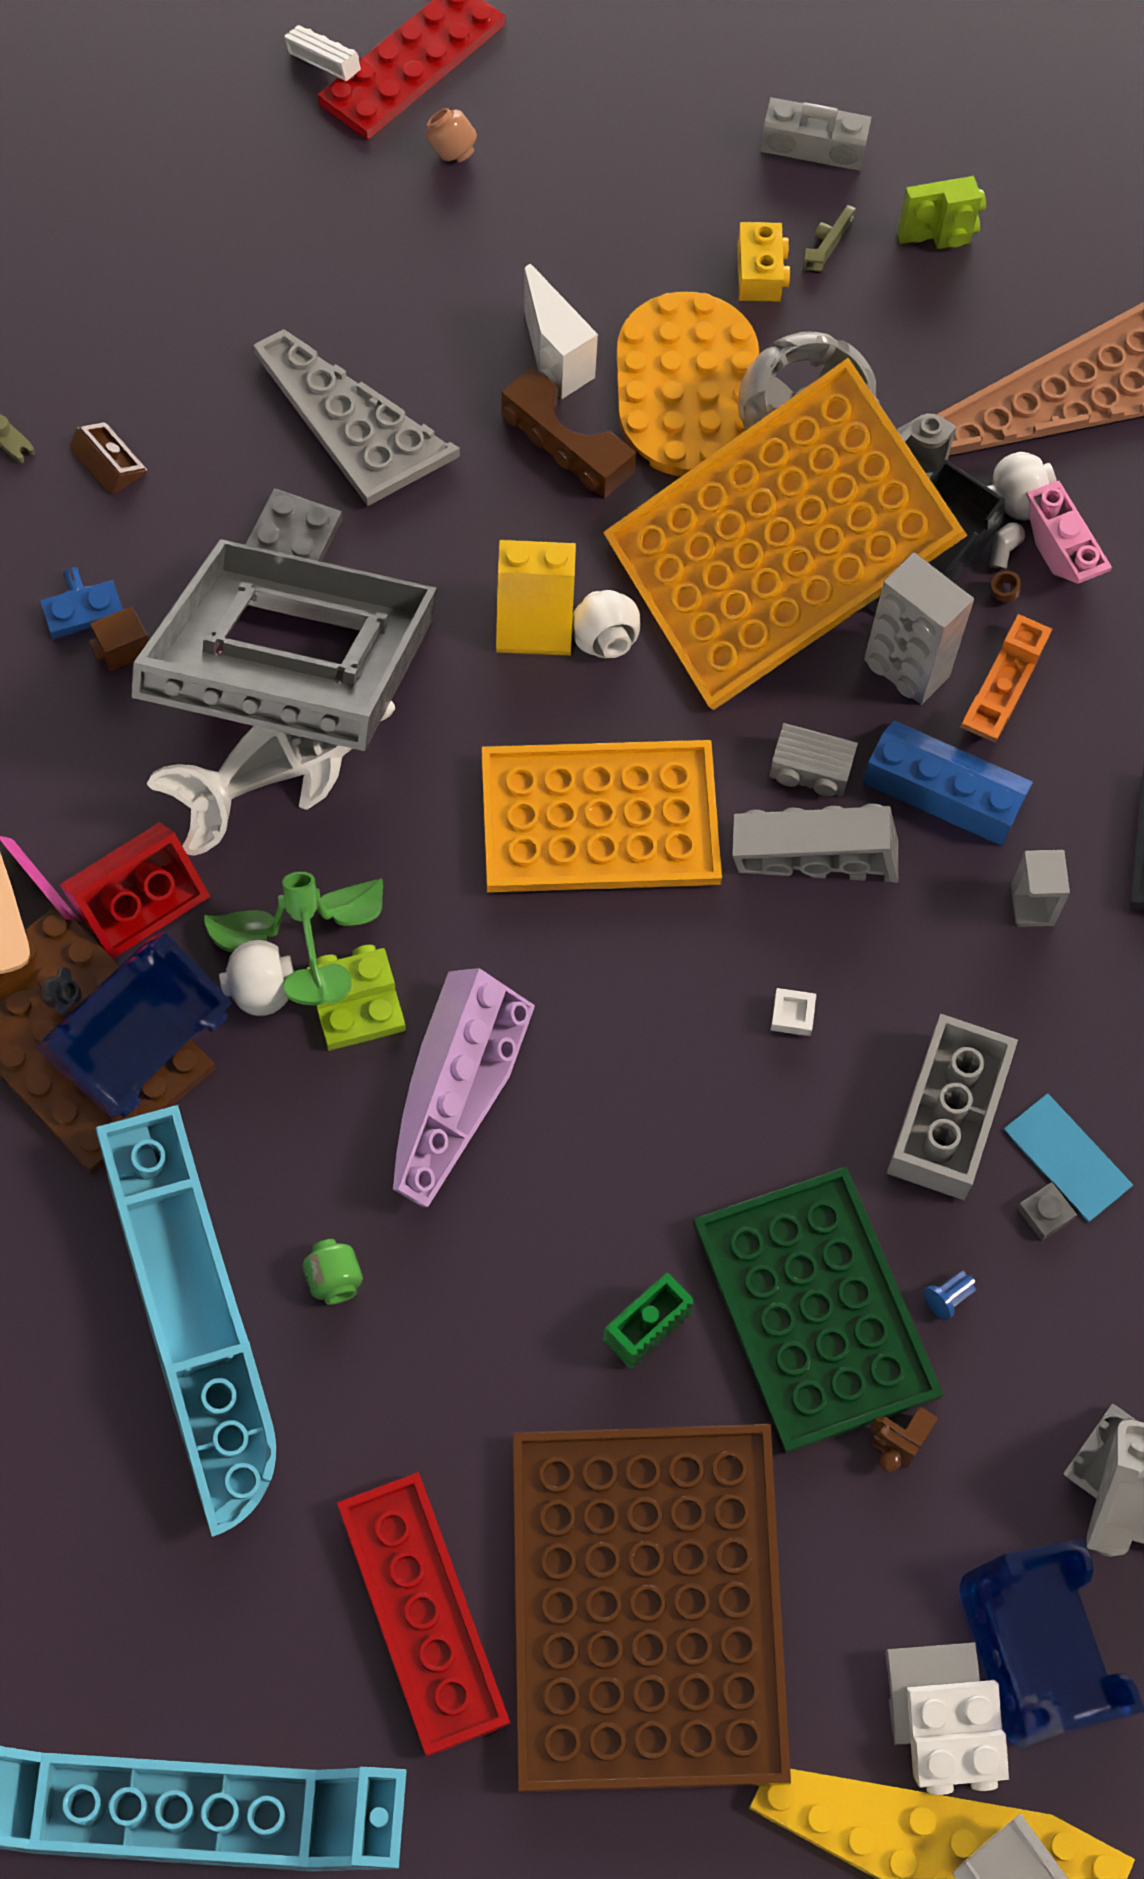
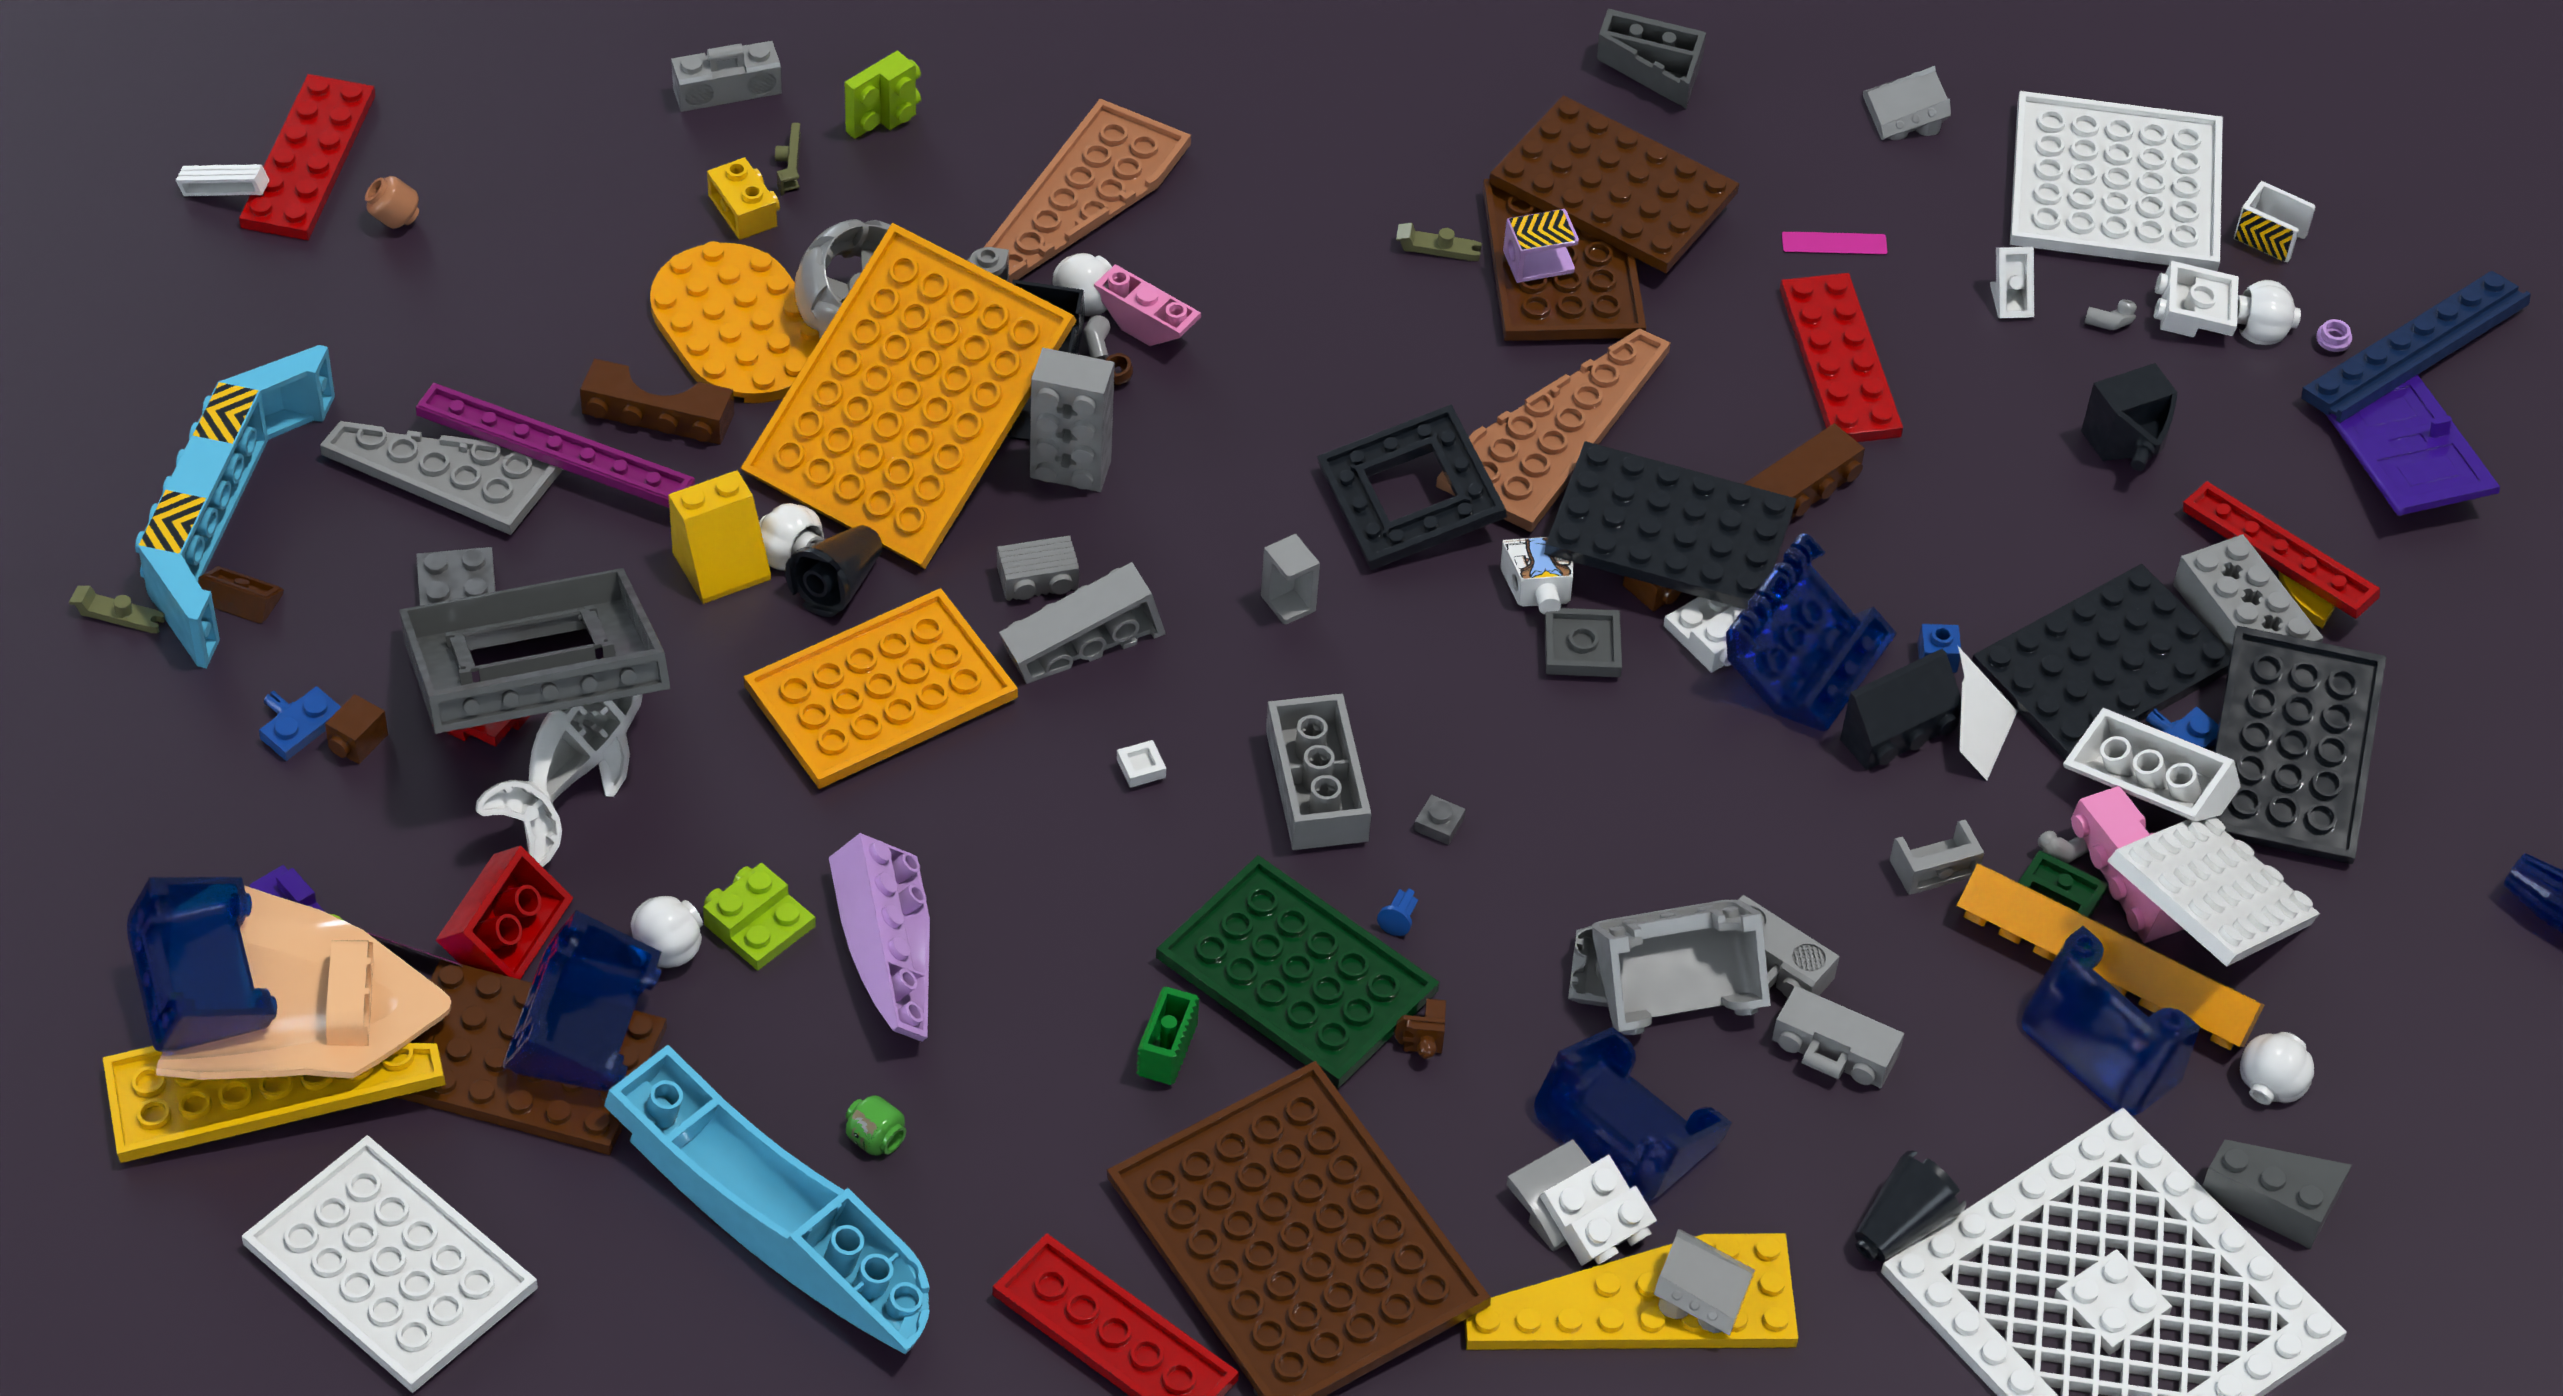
camera: 30 degrees left, 15 degrees down
black plate [41,967,82,1016] -> none
bright green plant [204,872,383,1005] -> none
white slope [524,264,598,399] -> none
blue slope [863,720,1033,846] -> none
orange slope [961,614,1052,743] -> none
dark azure piece [1003,1093,1133,1223] -> none
none -> medium azure slope [135,345,335,668]
none -> magenta tile [415,382,695,508]
none -> black cone [785,525,883,617]

